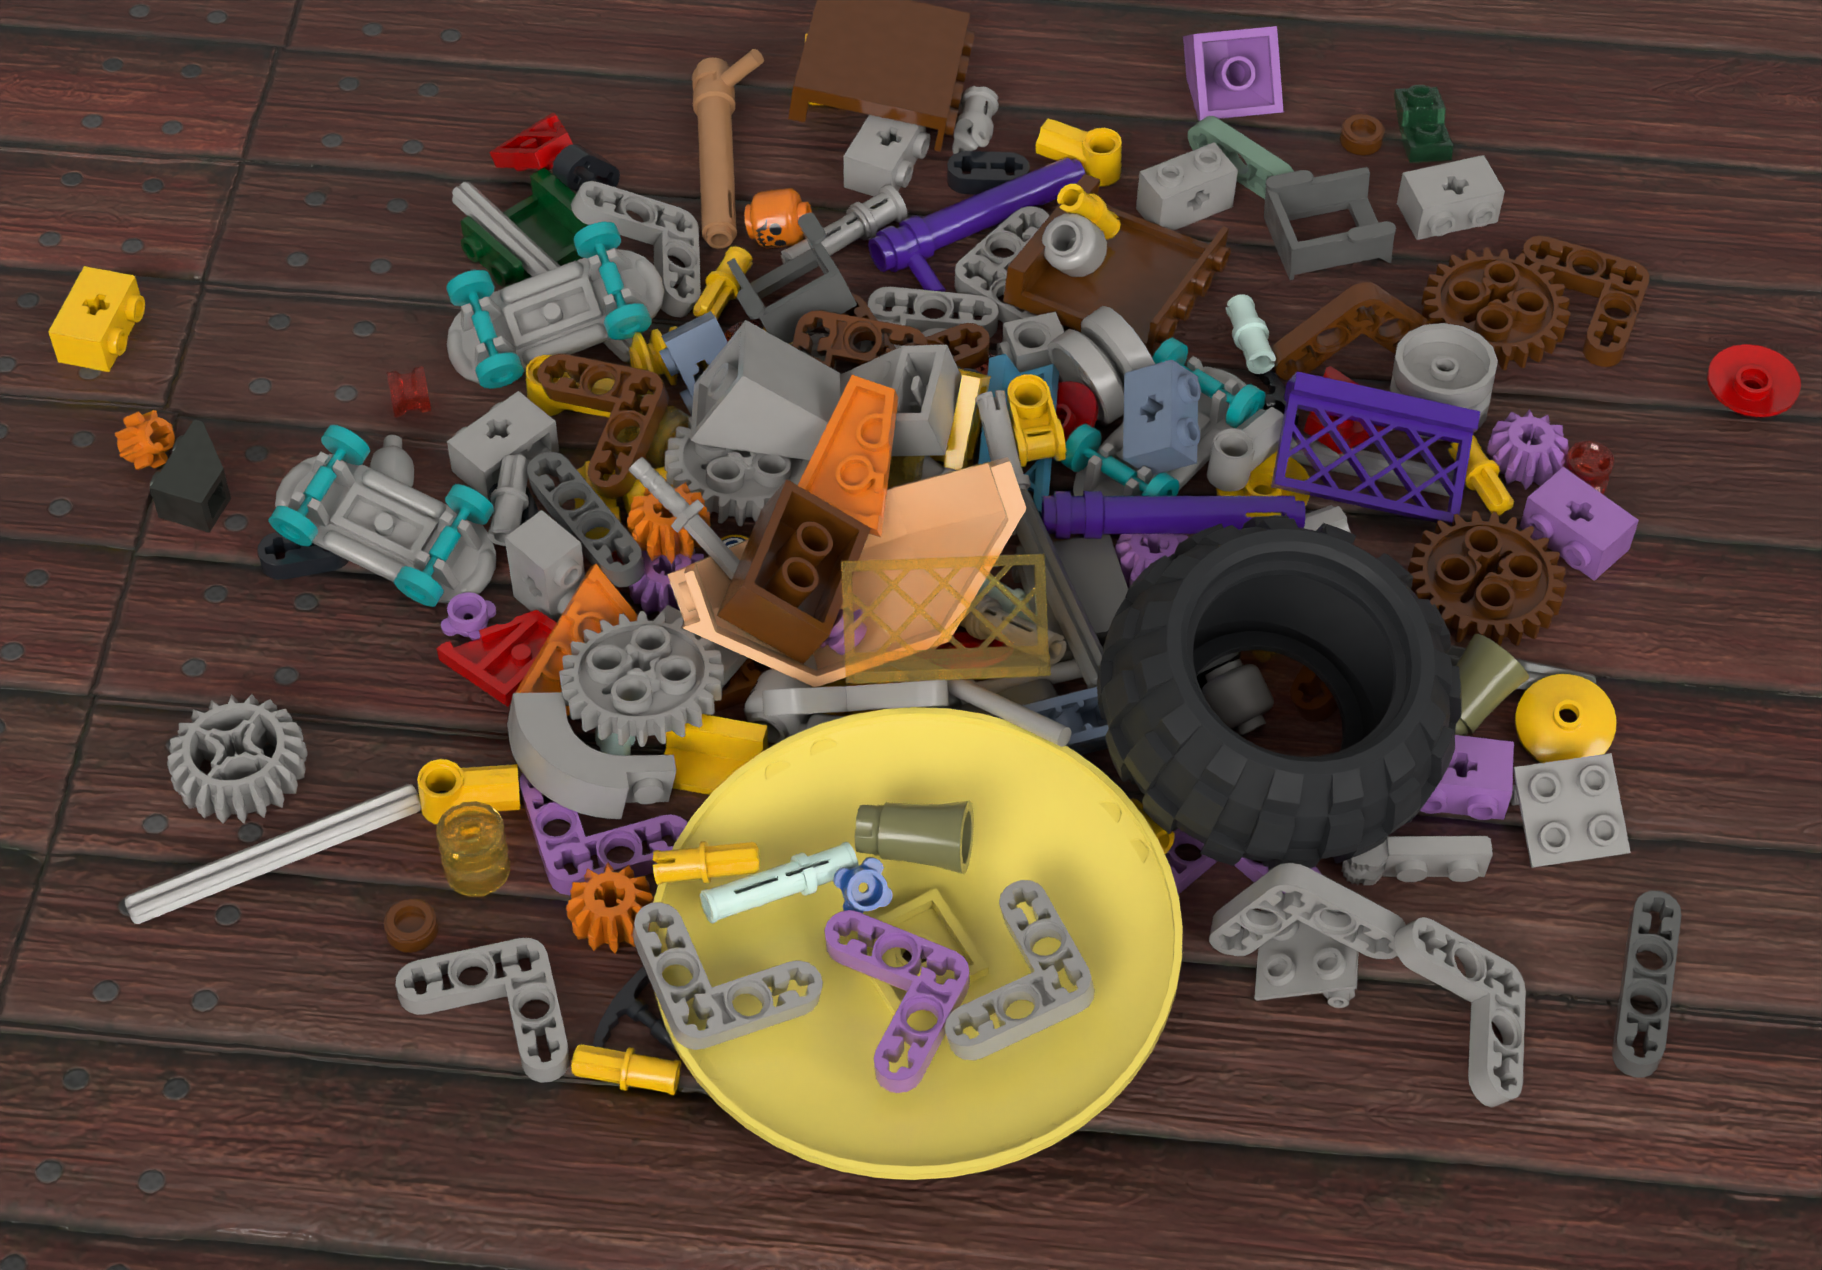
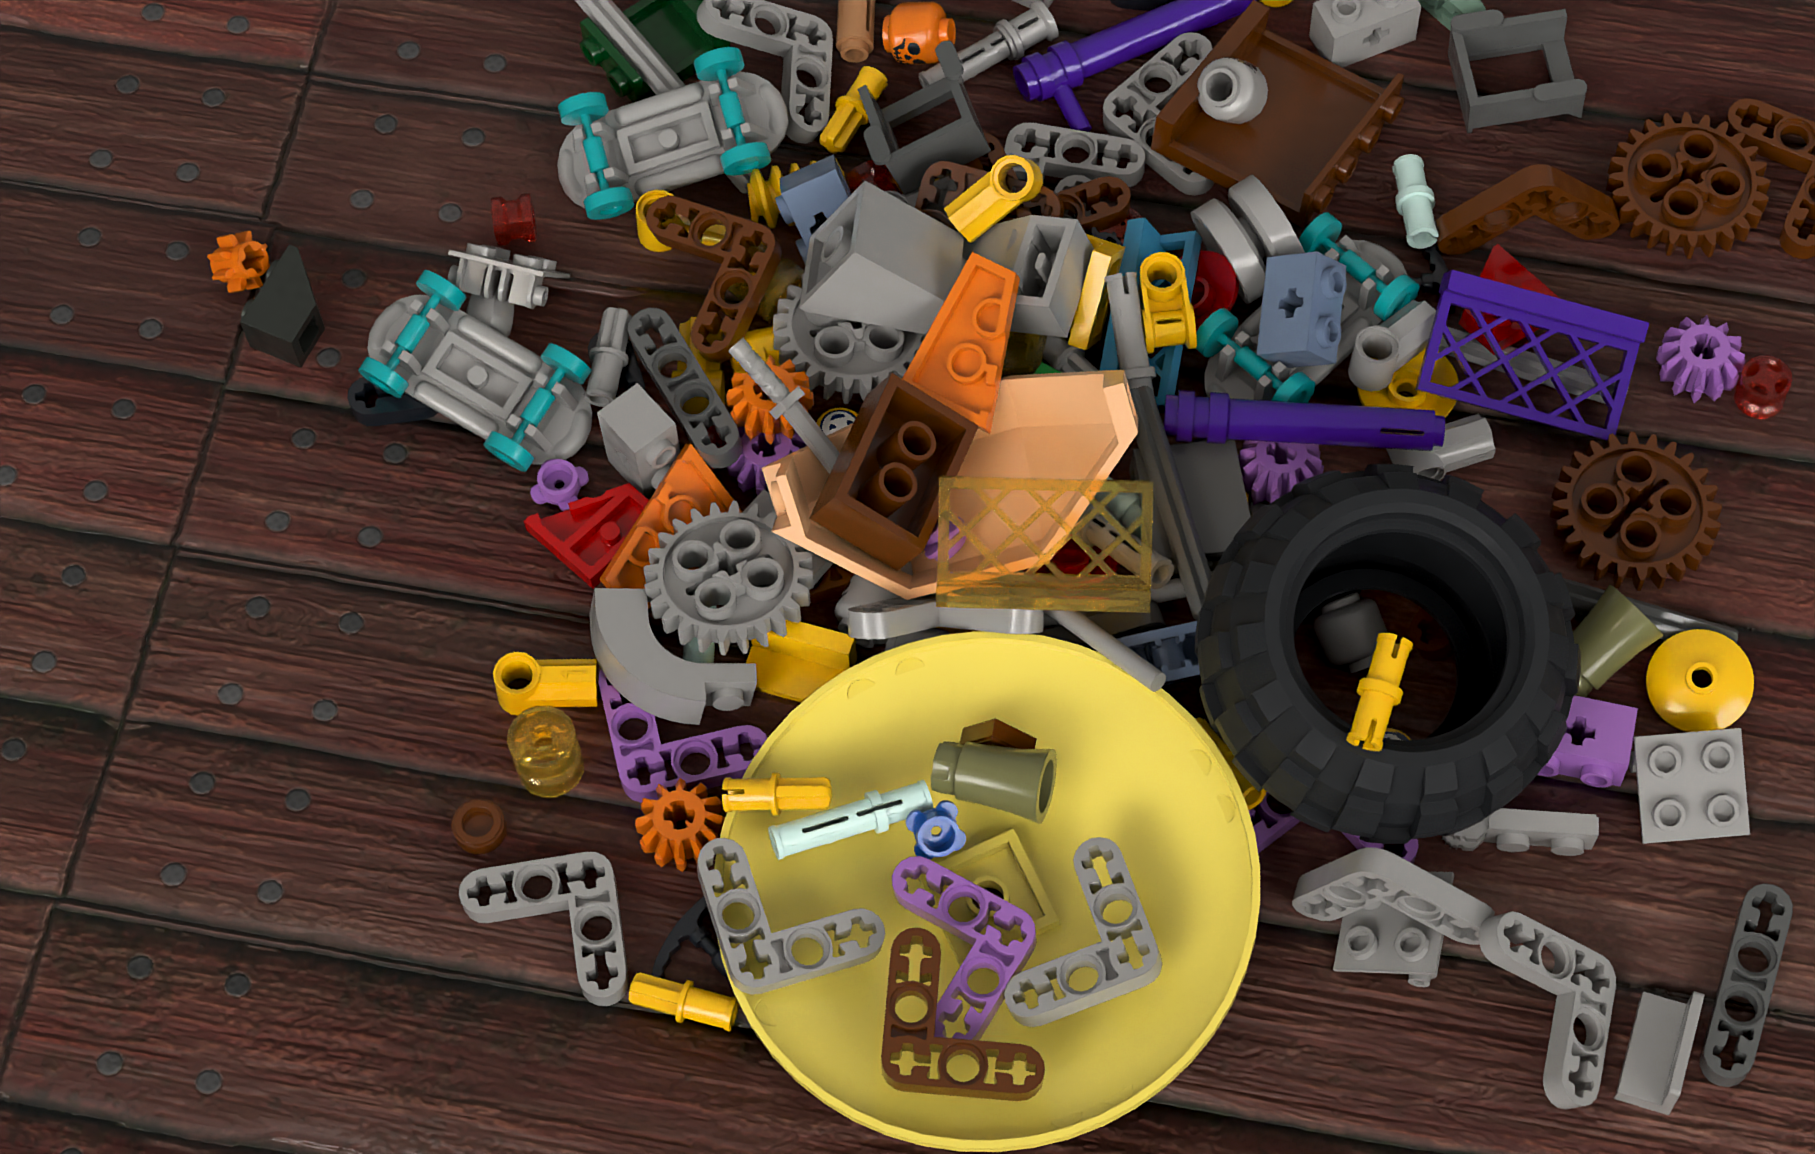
camera: 10 degrees right, 10 degrees up
yellow brick [48,266,145,372] -> none
axle [125,784,421,924] -> none
light grey gear [167,694,307,824] -> none
light grey brick [447,391,559,499] -> none
light grey brick [997,312,1064,373] -> none
yellow pin [1057,184,1121,240] -> none
light grey wheel [1389,323,1498,441] -> none
light grey brick [1397,155,1505,240] -> none
yellow axle [1448,436,1514,516] -> none
medium lavender brick [1520,467,1639,581] -> none
none -> light grey hinge [448,243,570,309]
none -> reddish brown beam [881,928,1045,1101]
none -> yellow piece [944,155,1043,243]
none -> reddish brown tile [960,718,1037,749]
none -> yellow pin [1346,633,1413,751]
none -> light grey panel [1614,991,1705,1115]

